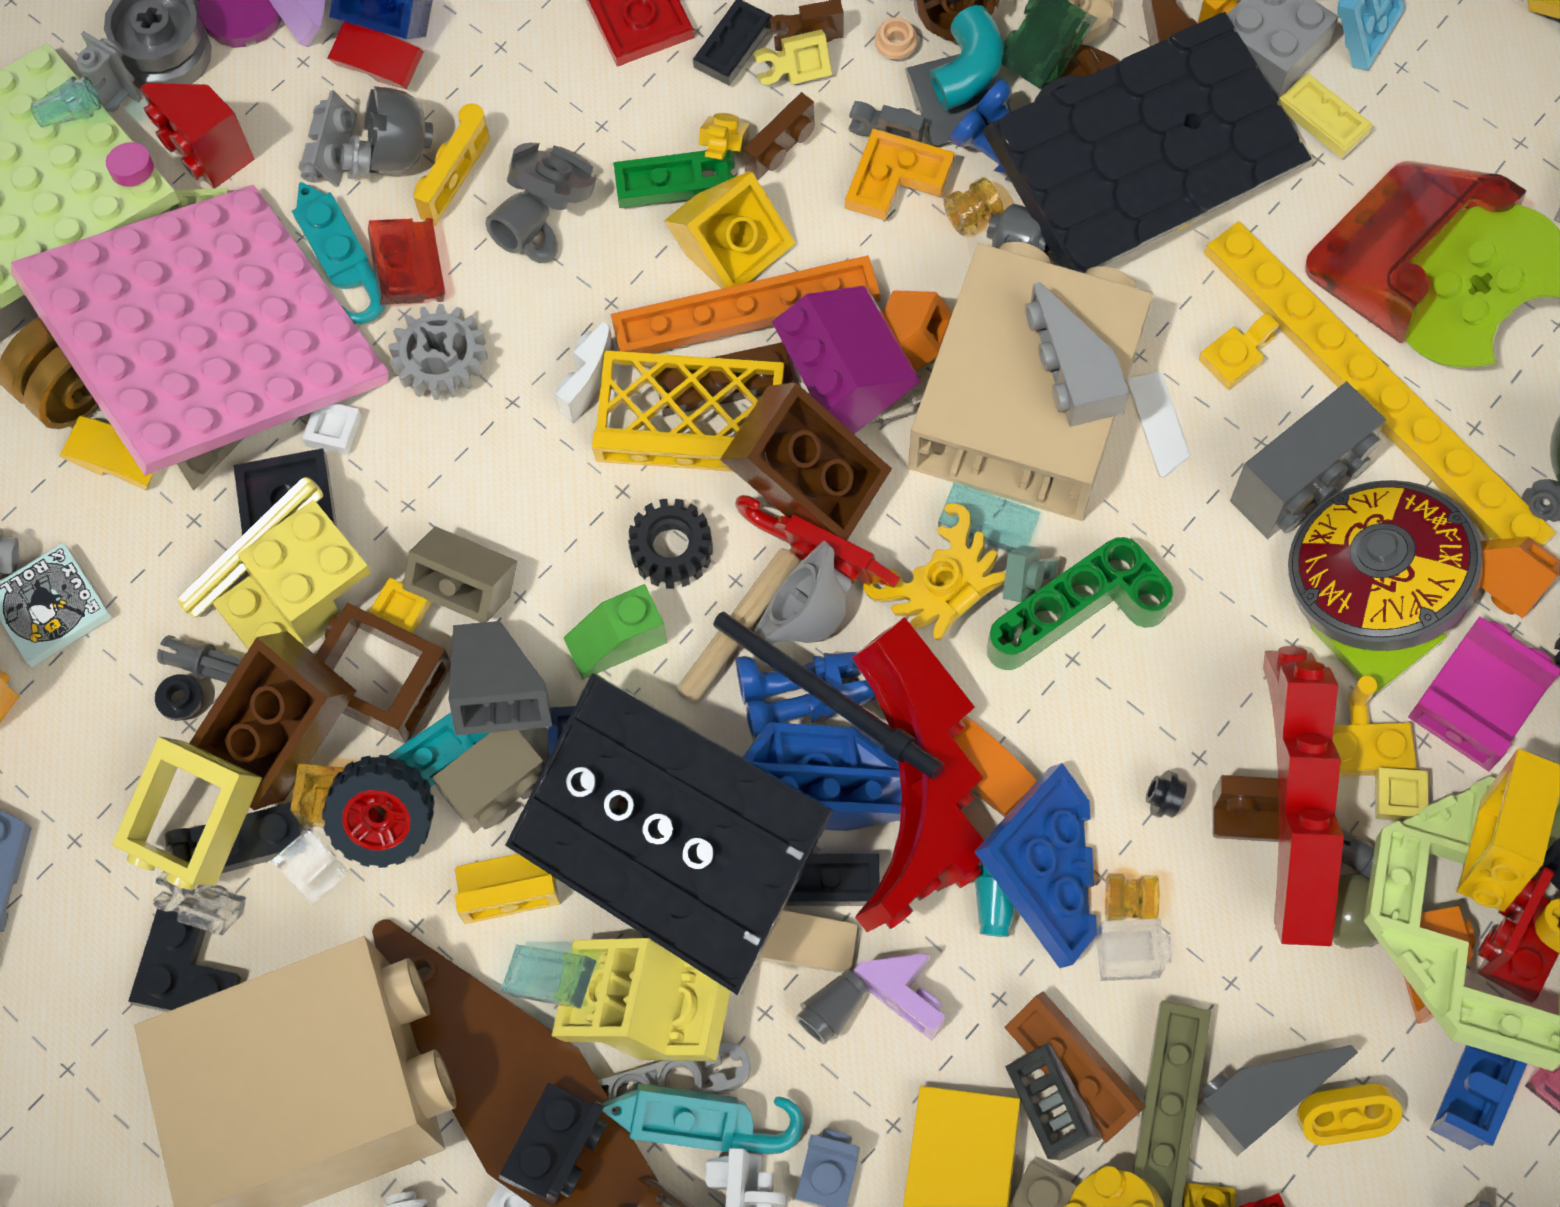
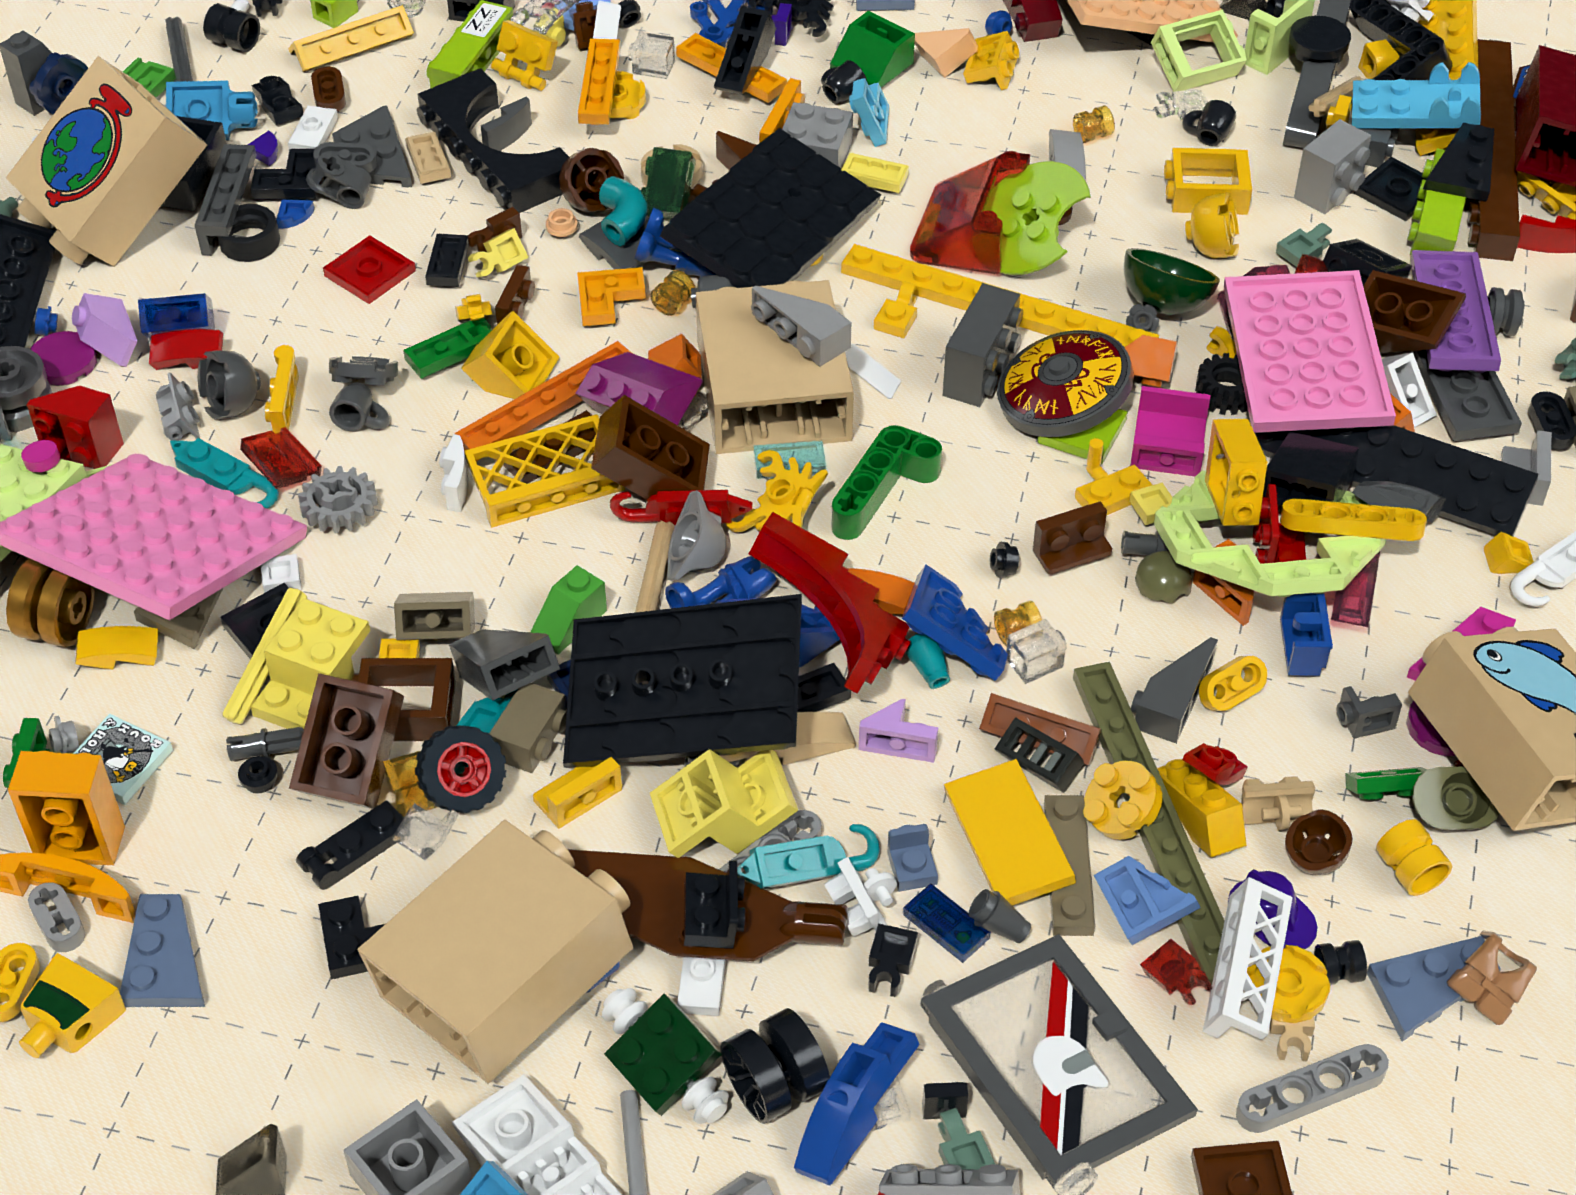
camera: 30 degrees left, 20 degrees down
light yellow window [112,737,262,890] -> none
clear plate [153,871,246,936] -> none
light grey plate [340,135,371,179] -> none
clear light blue tile [501,944,596,1009] -> none
black tyre [628,498,713,589] -> none
black bar [713,611,945,780] -> none
dark grey cone [796,969,868,1044] -> none
dark grey plate [849,101,925,142] -> none
sand green plate [1003,545,1059,602] -> none
red arch [1263,646,1344,946] -> none

